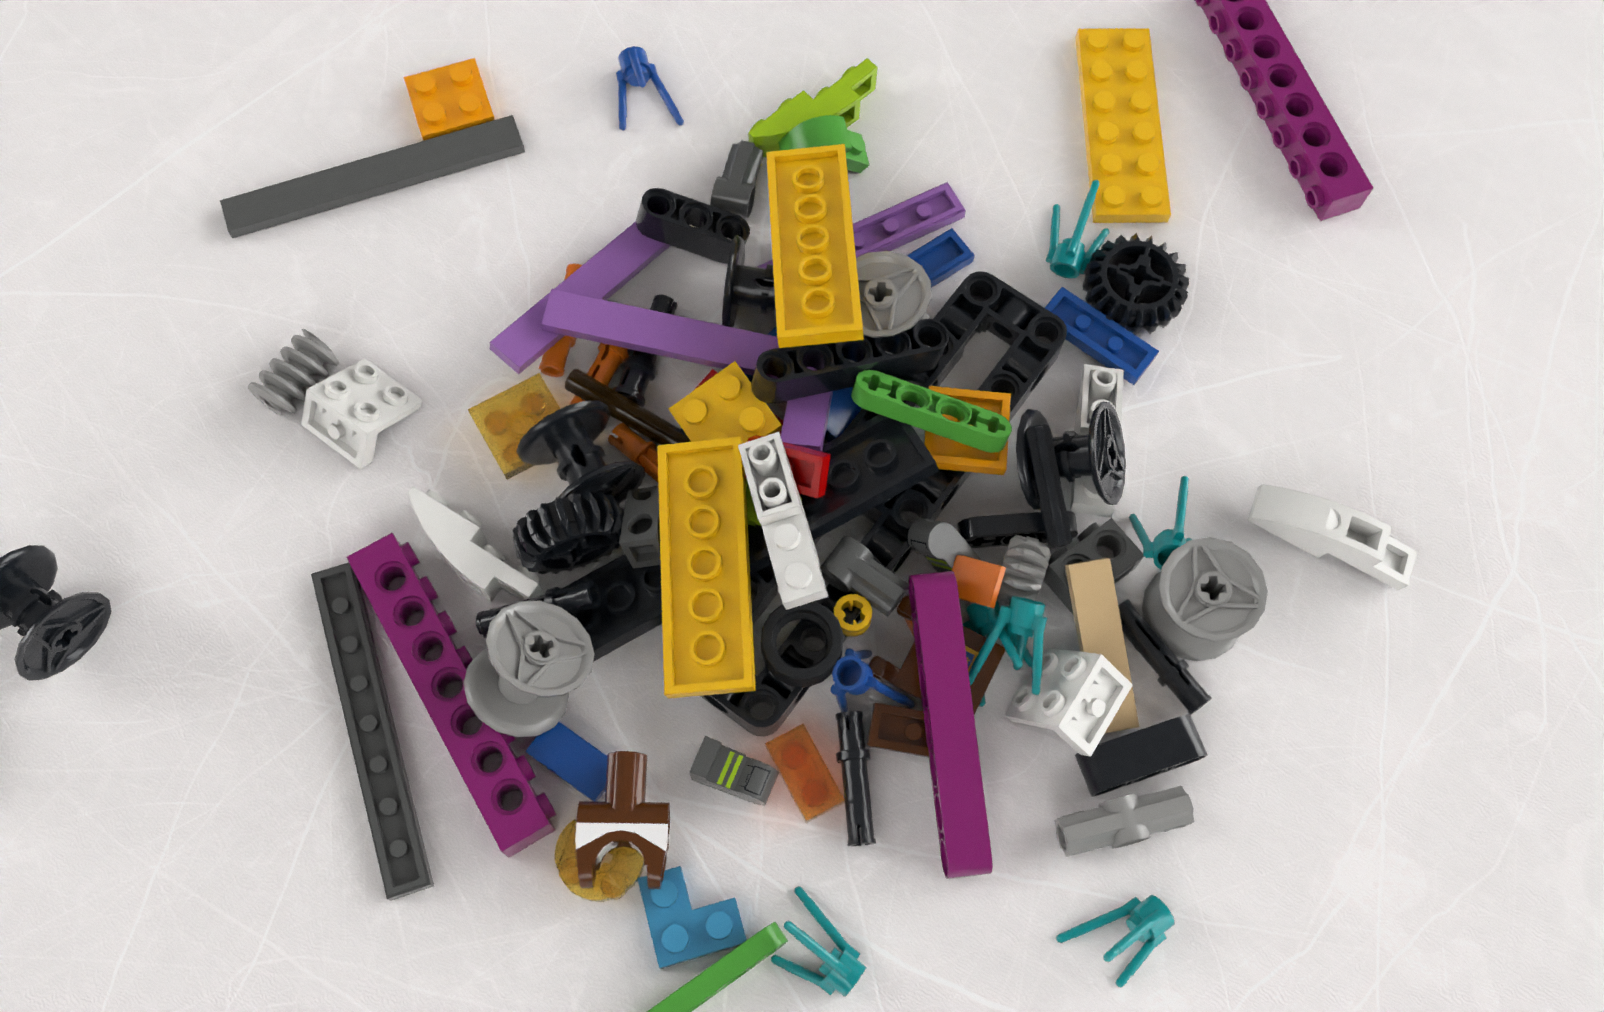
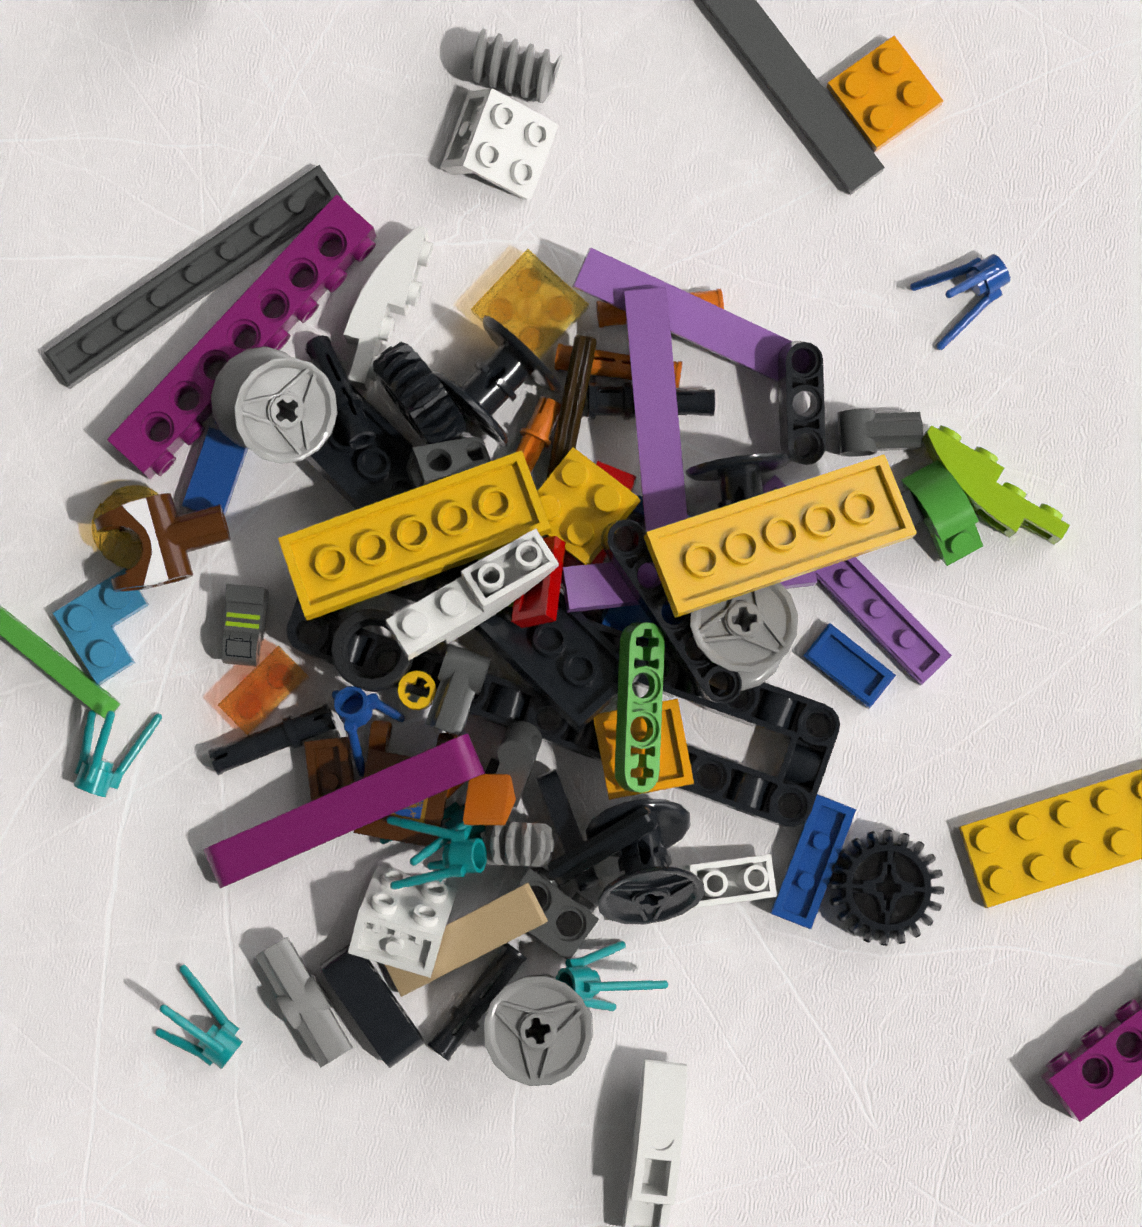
camera: 75 degrees right, 15 degrees up
teal plant [1046,180,1109,279] -> none

